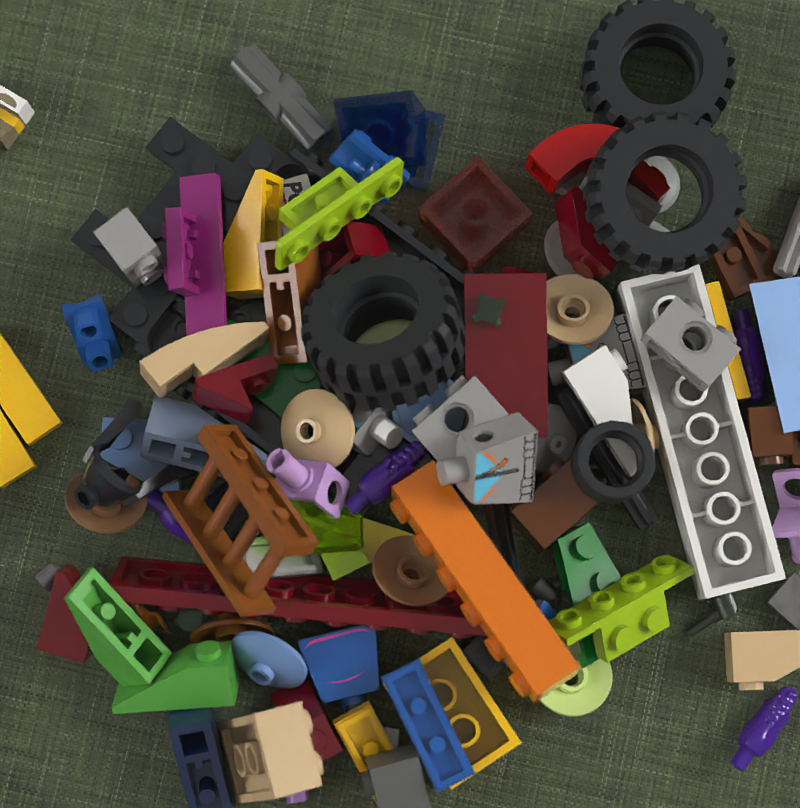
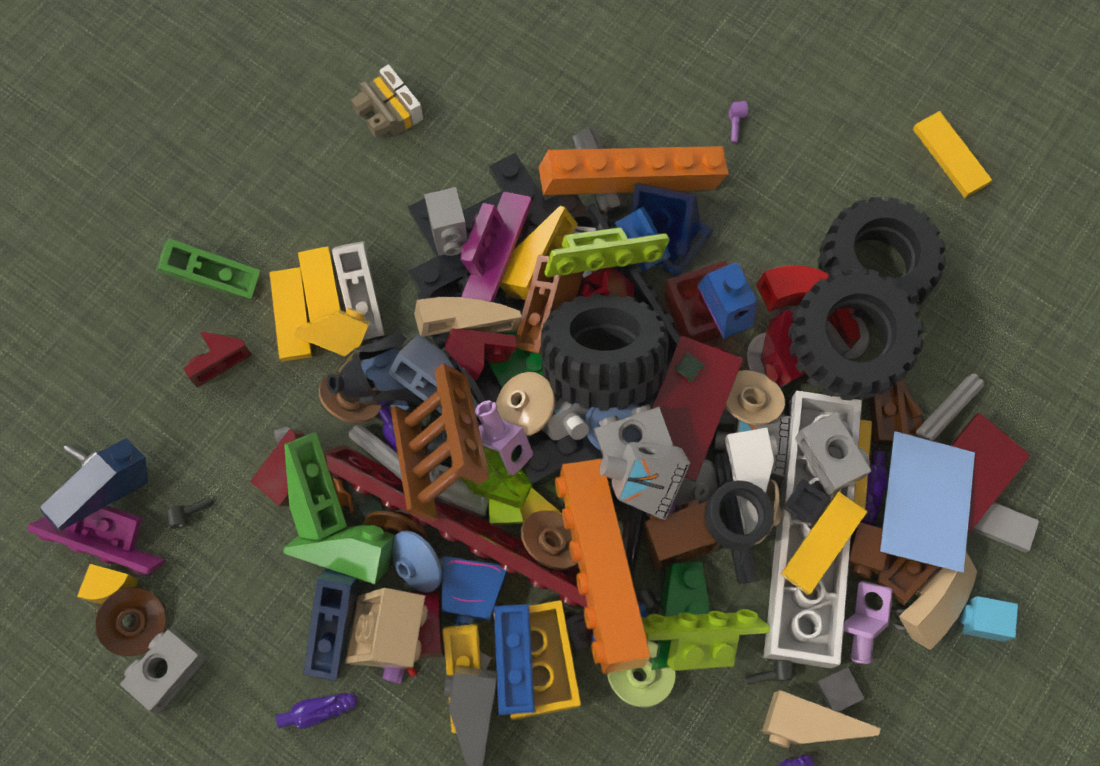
camera: 20 degrees right, 10 degrees down
blue hips [62,294,123,372] -> none
dark purple piece [344,441,425,515] -> none
none -> yellow slope [294,308,370,356]
none -> white slope [332,241,384,340]
none -> light grey axle [349,424,402,480]
none -> orange brick [539,146,728,195]
none -> blue torso [698,263,757,339]
none -> yellow tile [780,492,867,595]
none -> black tile [782,479,831,527]

